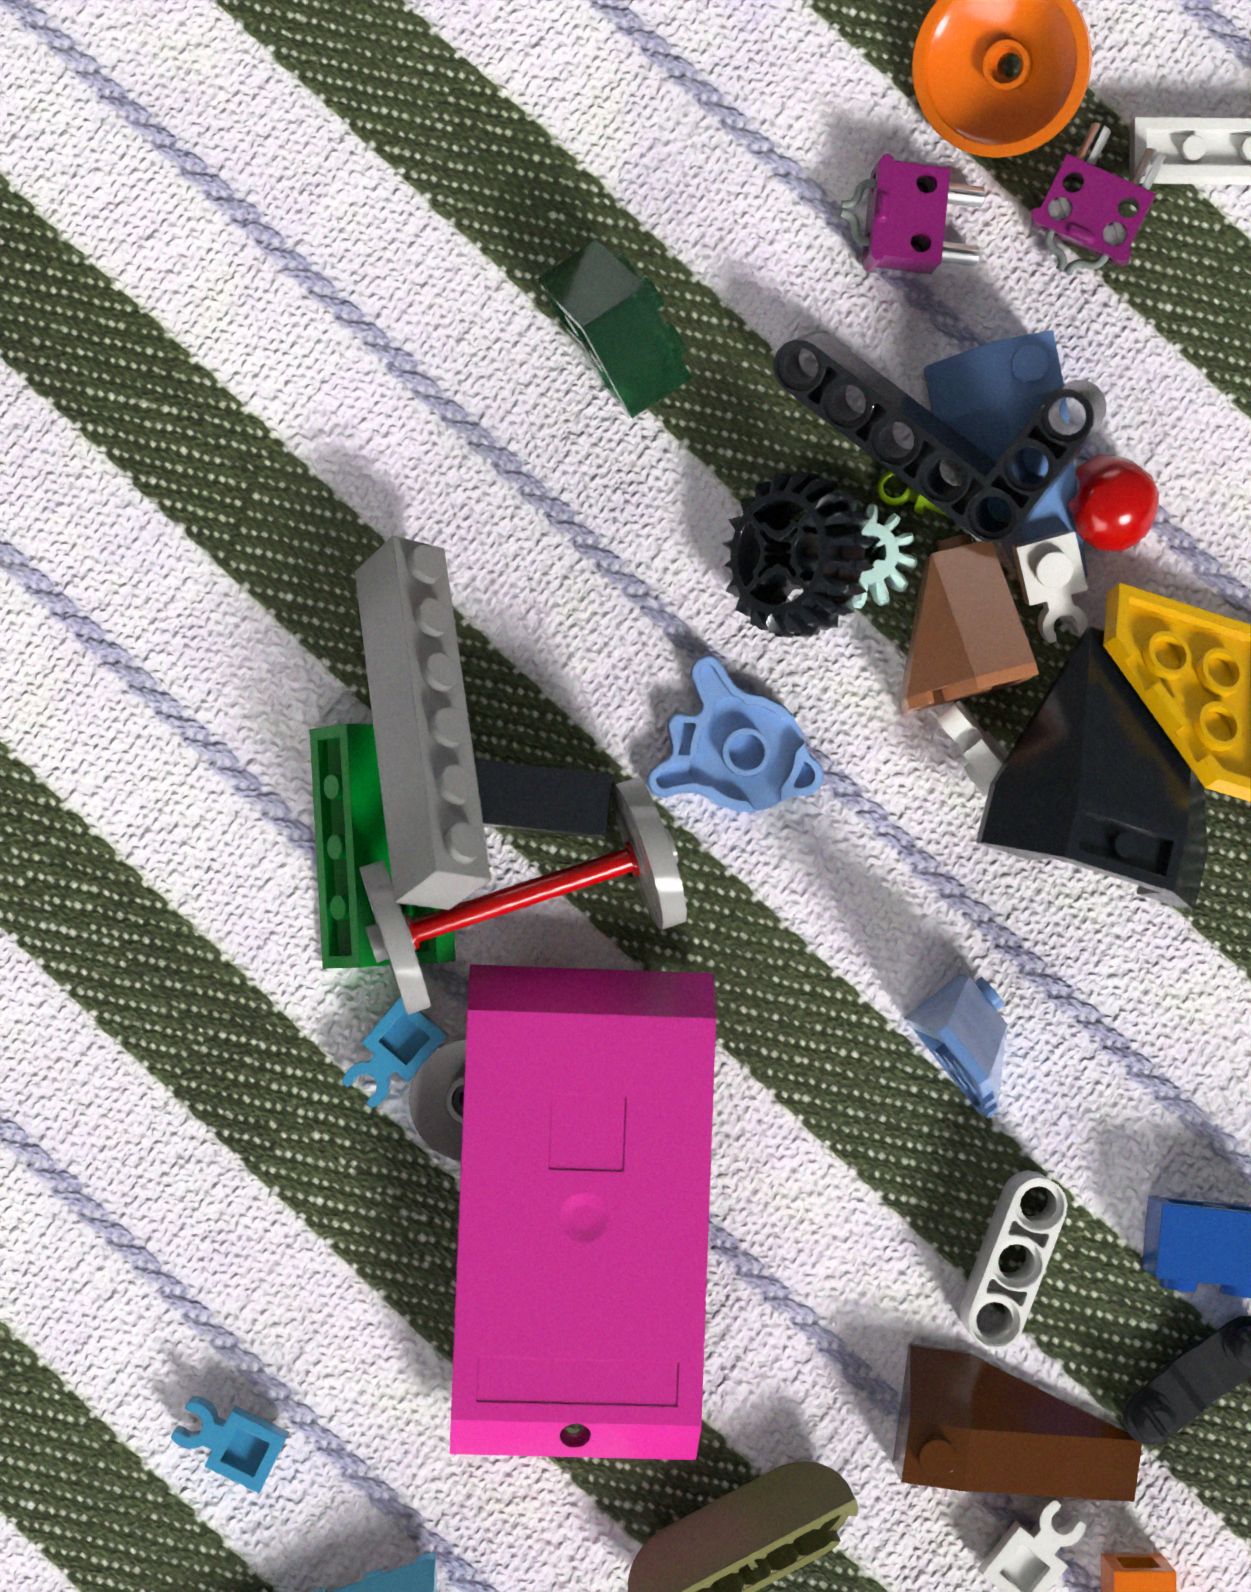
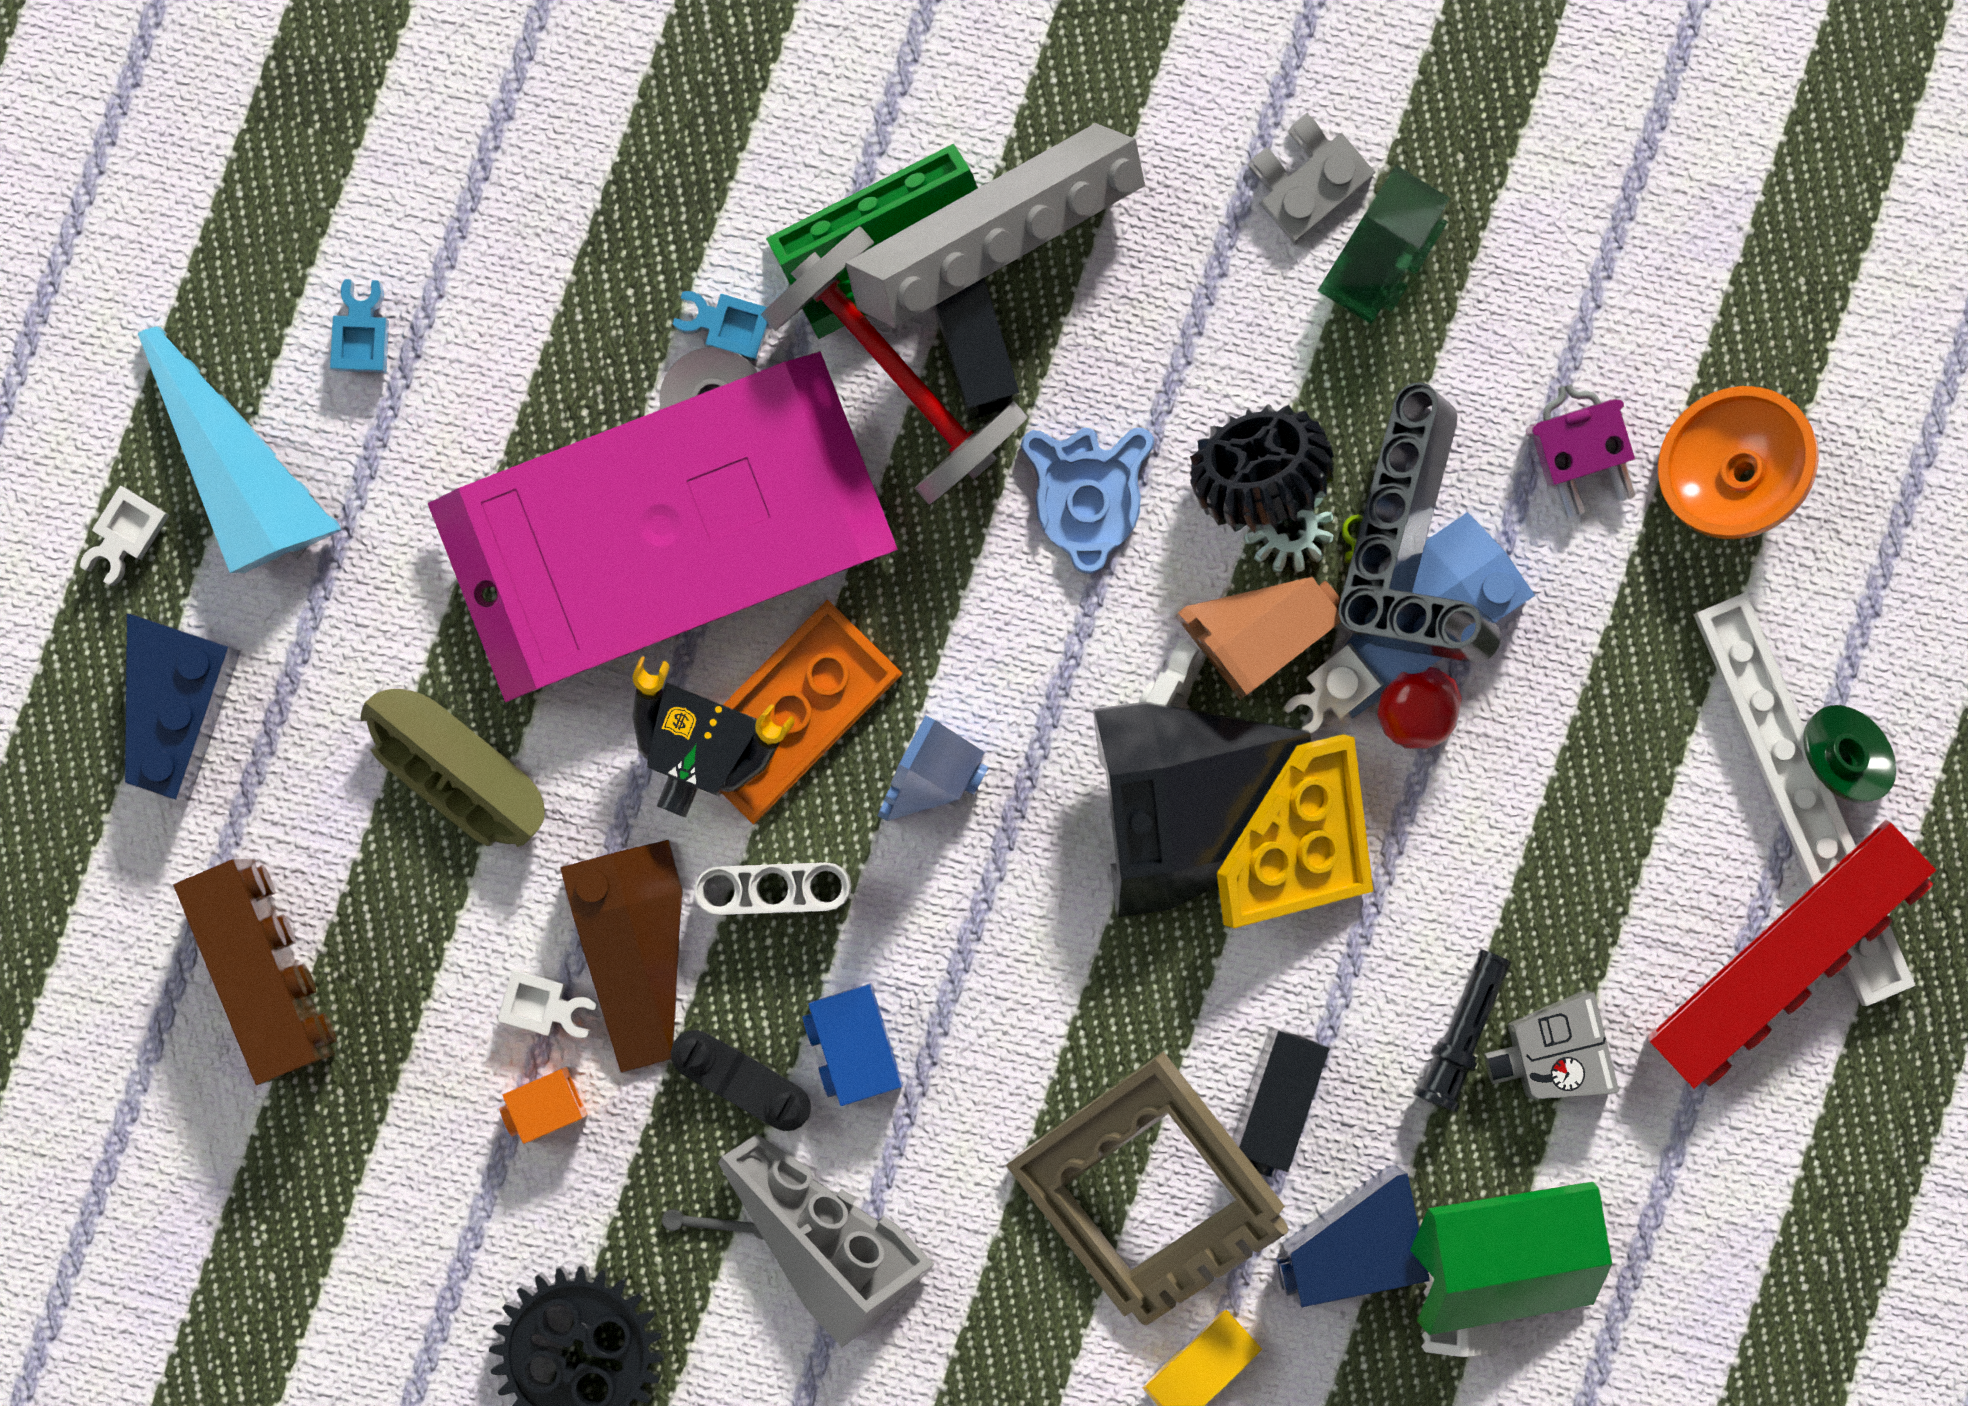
camera: 70 degrees right, 0 degrees up
magenta piece [1031,123,1166,275] -> none
none -> black torso [632,657,795,818]
none -> orange tile [722,599,903,825]
none -> light grey plate [1247,113,1376,243]

